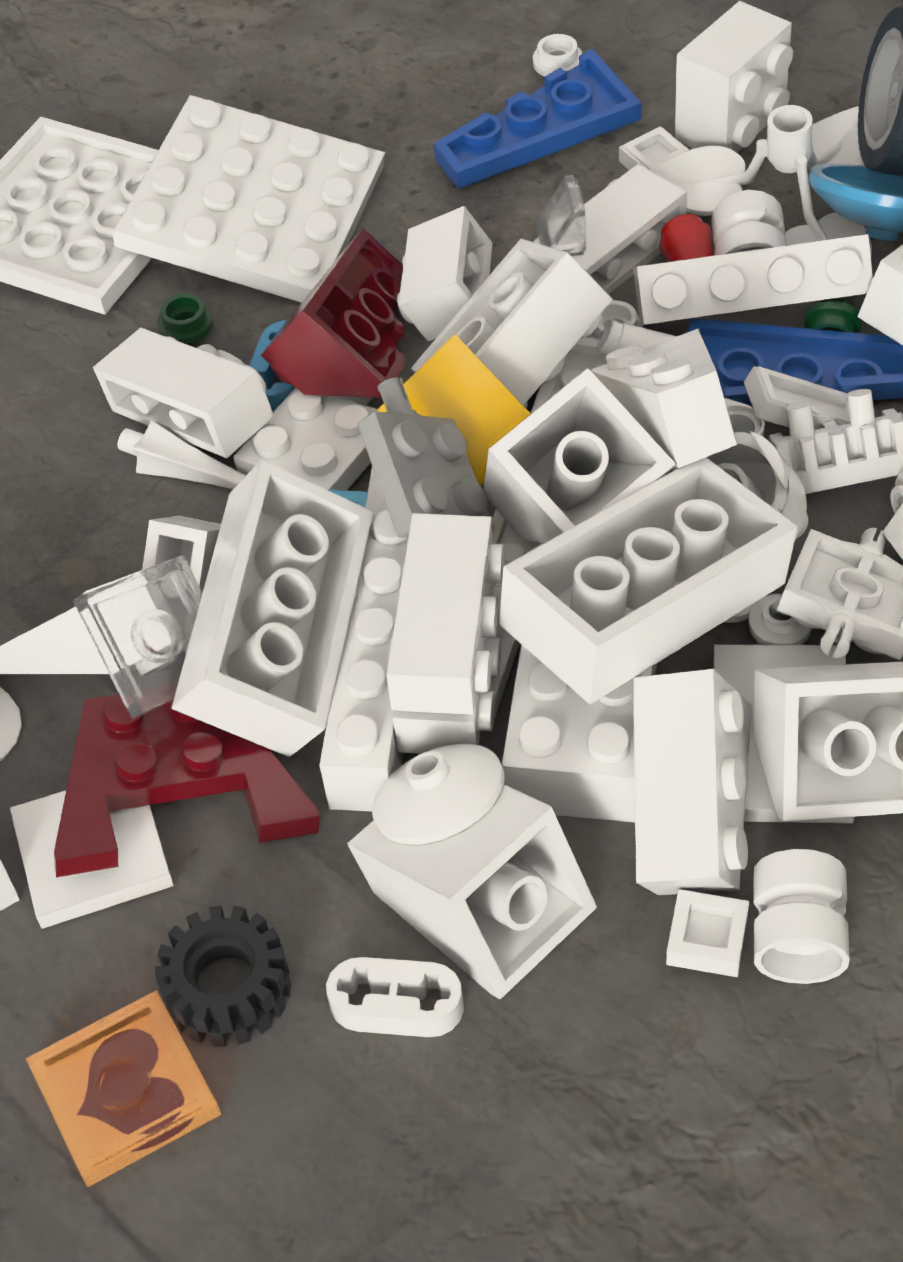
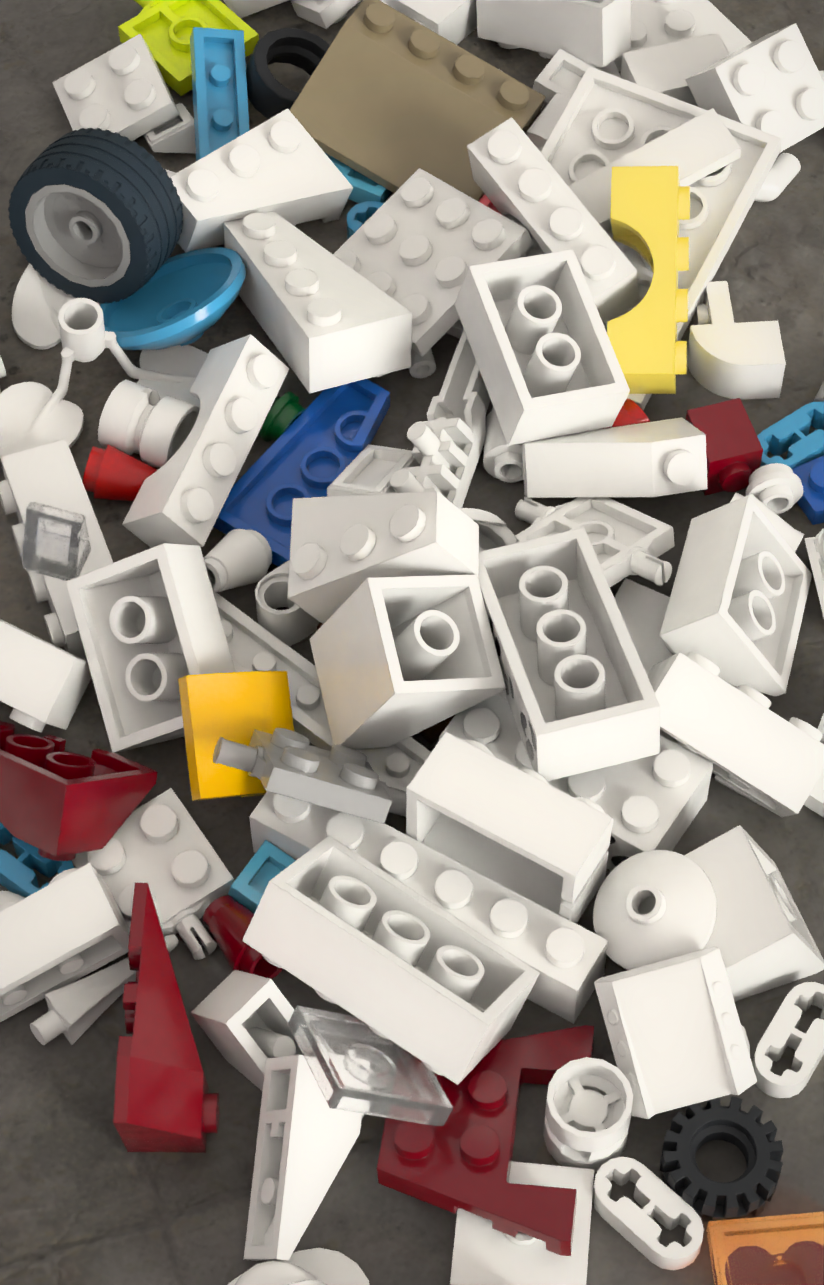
camera: 70 degrees left, 5 degrees up
none -> dark red wedge [113,883,220,1153]
none -> white wheel [543,1057,633,1172]
none -> white beam [592,1157,704,1270]
none -> white slope [594,947,757,1119]

